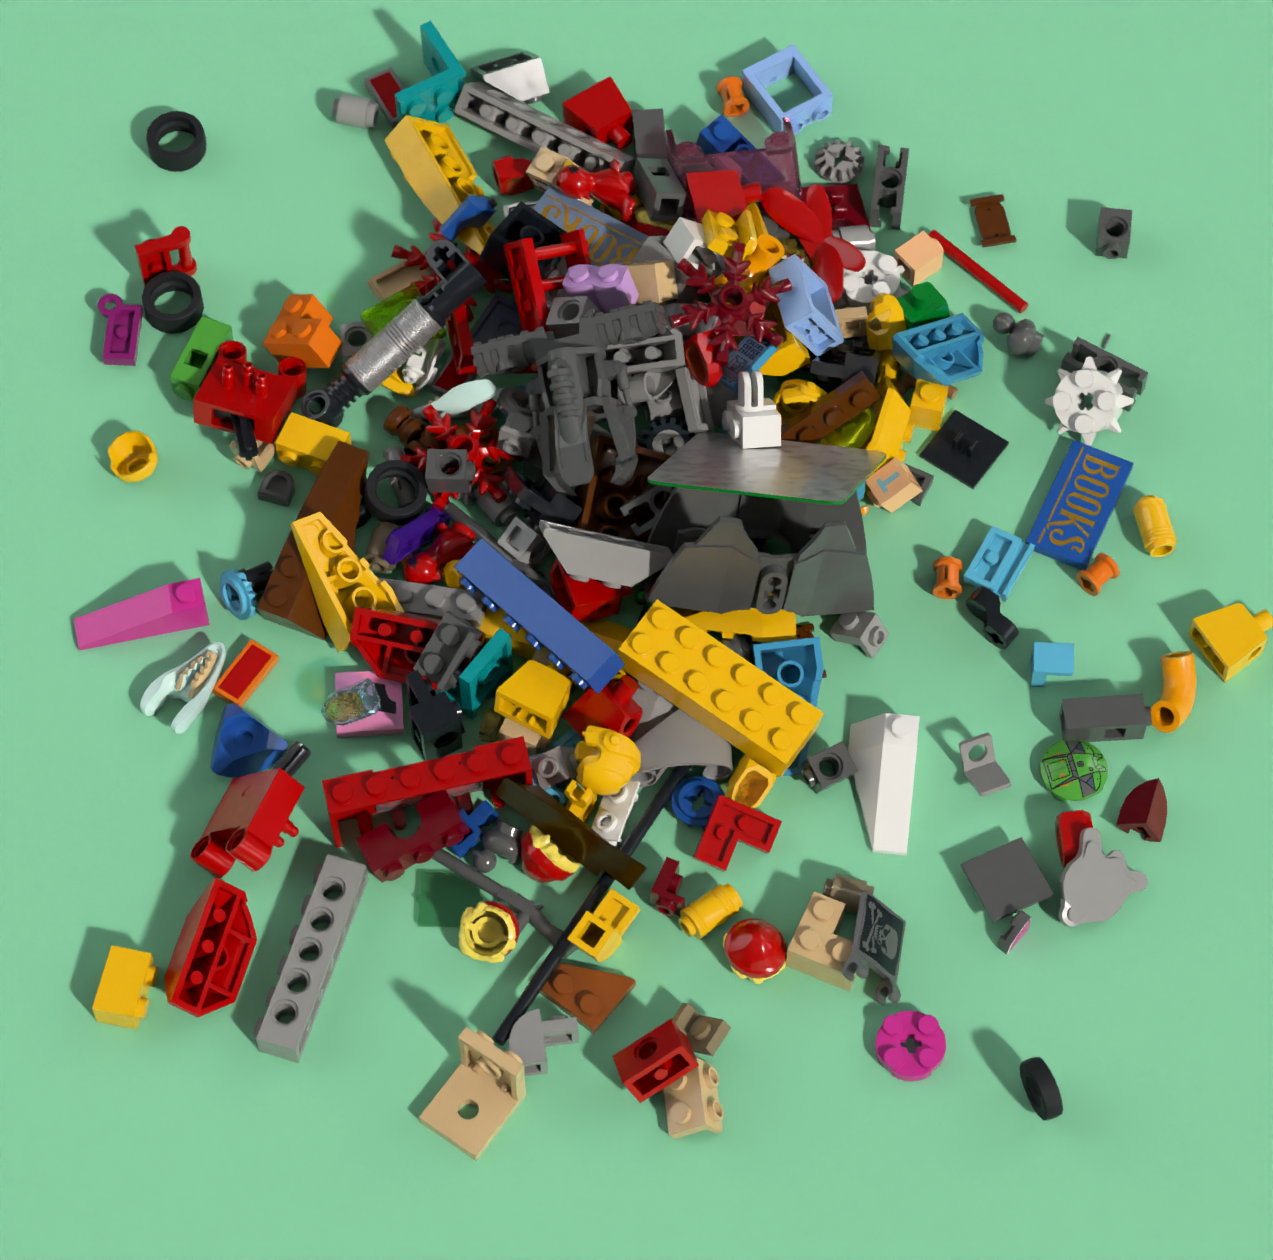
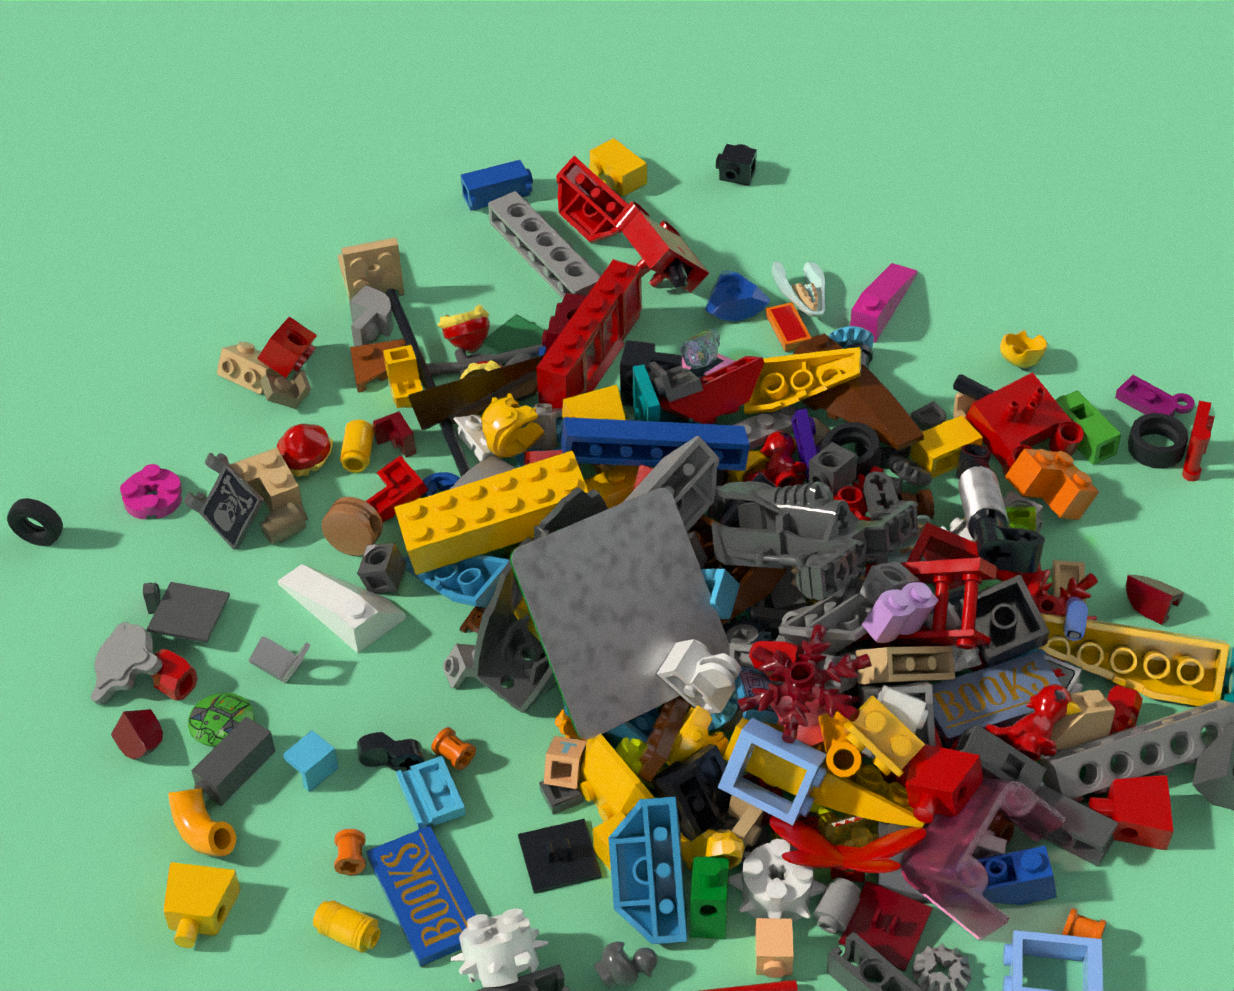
camera: 130 degrees right, 15 degrees down
none -> medium nougat head [321,497,383,556]
none -> blue brick [461,160,533,211]
none -> medium azure panel [701,569,740,619]
none -> black brick [716,144,757,186]
none -> dark grey beam [863,472,899,516]
none -> dark grey gear [887,454,932,487]
none -> dark red brick [1126,575,1185,625]

